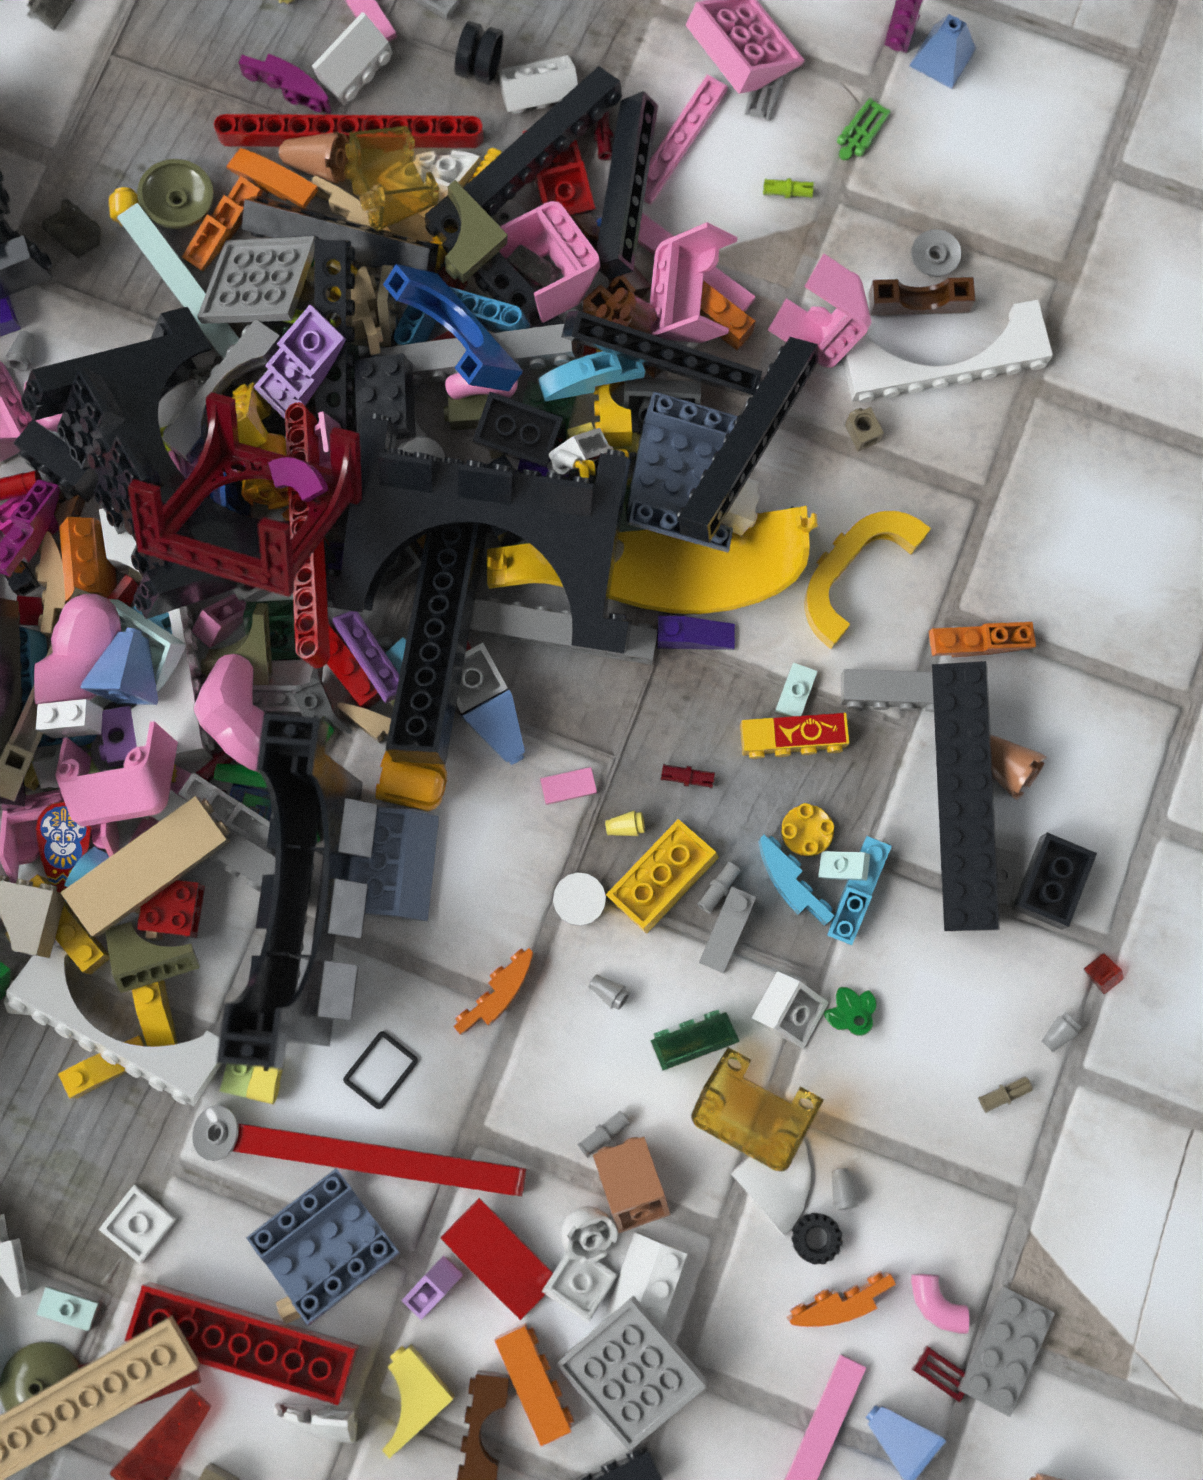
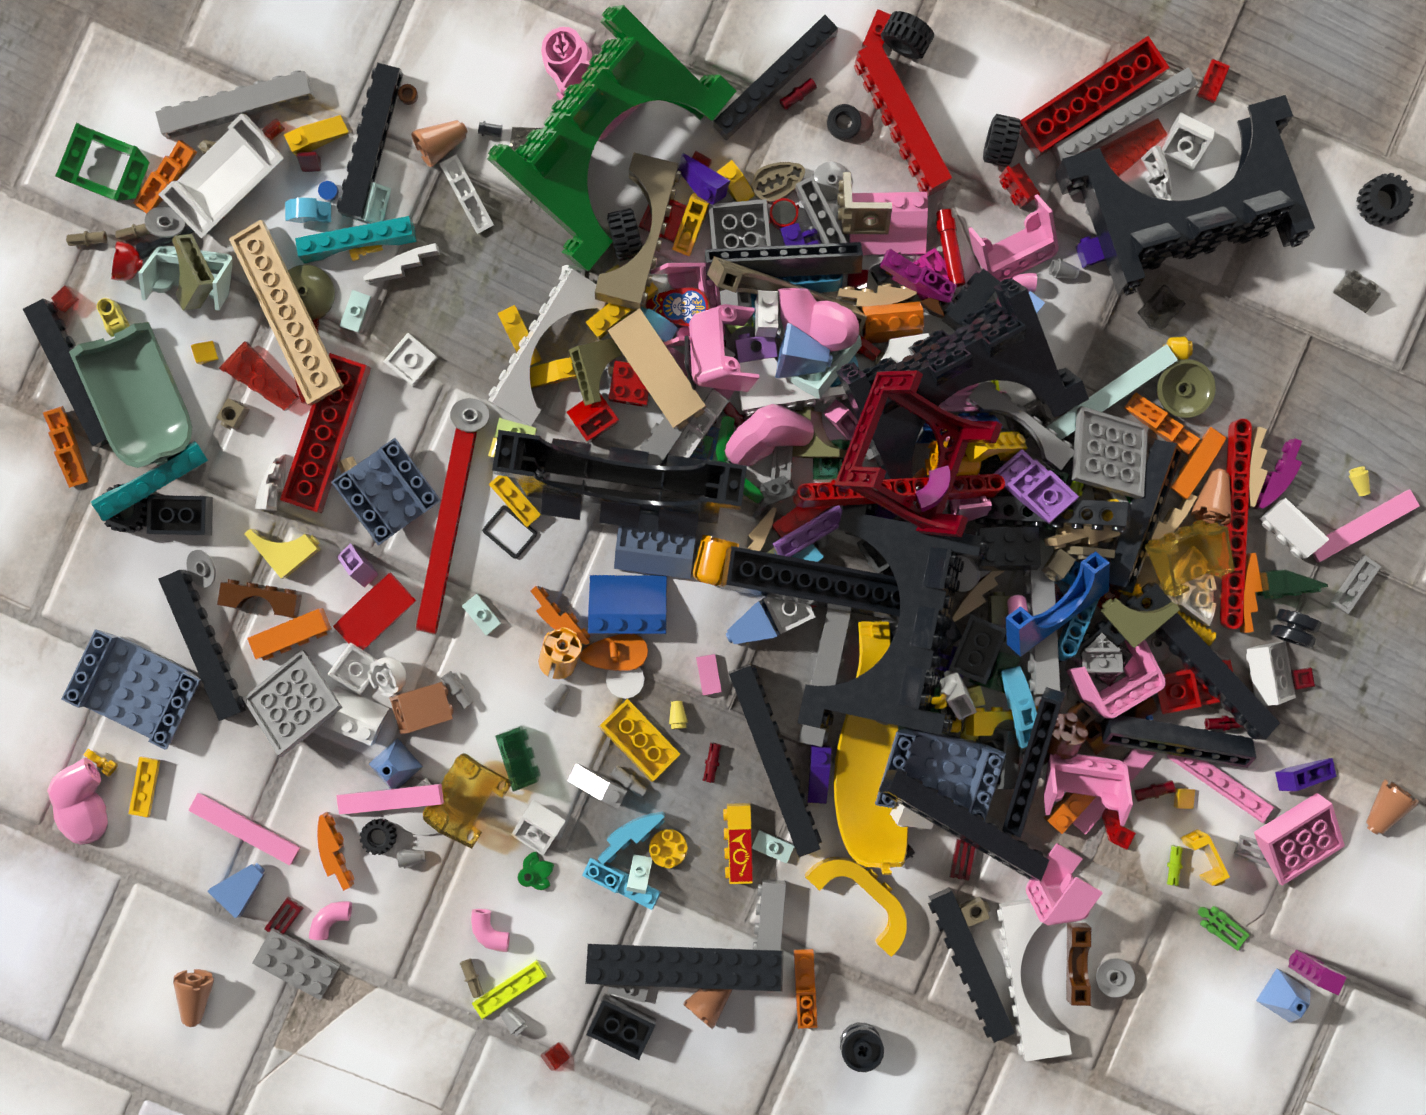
camera: 90 degrees right, 10 degrees up
none -> bright pink tile [336,784,444,815]
none -> medium blue slope [369,738,423,789]
none -> light aqua plate [462,594,501,636]
none -> bright pink cylinder [471,909,510,952]
none -> neon yellow tile [472,960,547,1020]
none -> yellow plate [489,475,541,528]
none -> light orange cylinder [538,627,582,680]
none -> red slope [567,394,620,443]
none -> orange shield [579,634,648,671]
none -> blue slope [588,575,667,634]
none -> black piece [685,336,696,390]
none -> black piece [729,664,822,857]
none -> black wheel [840,1022,884,1072]
none -> black brick [928,887,1015,1043]
none -> dark red tile [949,838,975,881]
none -> tan slope [951,571,1004,622]
none -> dark tan brick [1041,548,1076,582]
none -> light grey slope [1082,633,1123,674]
none -> red tile [1102,808,1136,850]
none -> dark red pin [1134,780,1176,802]
none -> yellow slope [1174,788,1195,809]
none -> yellow panel [1180,829,1230,886]
none -> orange slope [1240,553,1263,633]
none -> tan slope [1248,427,1268,508]
none -> clear green slope [1257,570,1328,599]
none -> dark purple slope [1275,758,1337,791]
none -> dark red tile [1291,667,1315,690]

